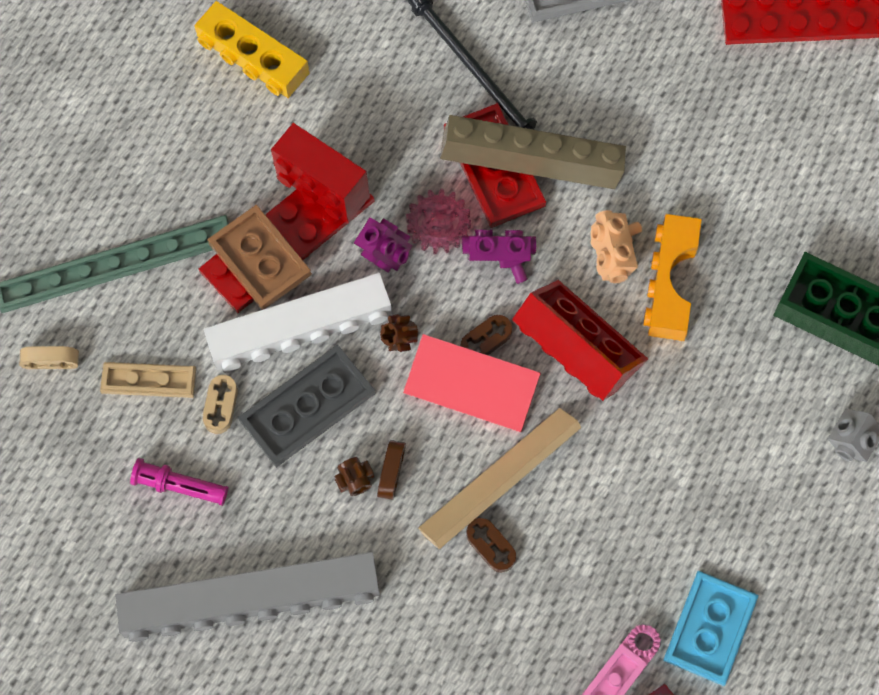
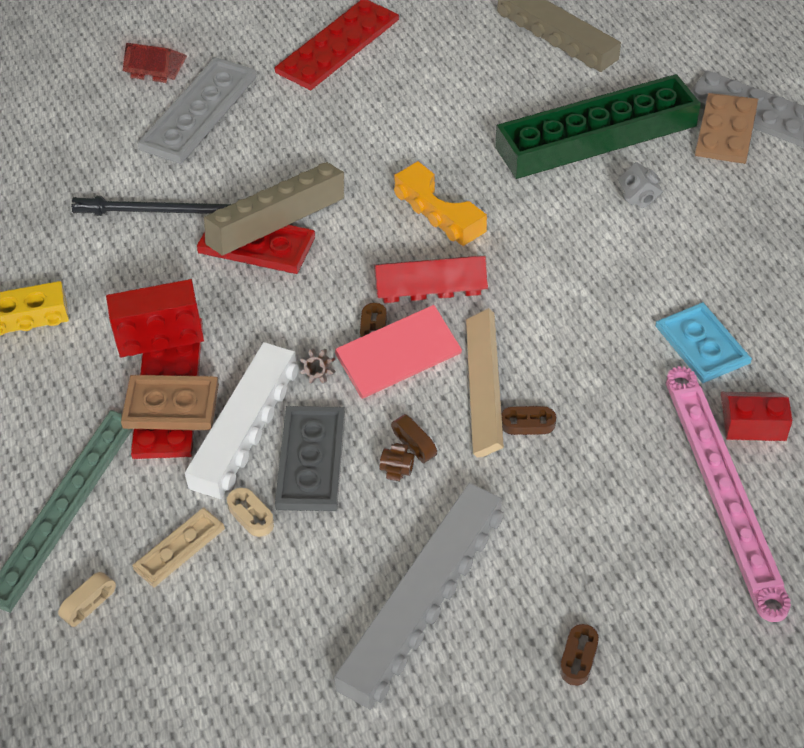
camera: 50 degrees left, 20 degrees down
dark pink pin [130,457,229,506] -> none
magenta brick [354,217,412,273] -> none
clear pink gear [406,189,471,254] -> none
magenta brick [462,230,536,284] -> none
light nougat brick [591,210,642,283] -> none

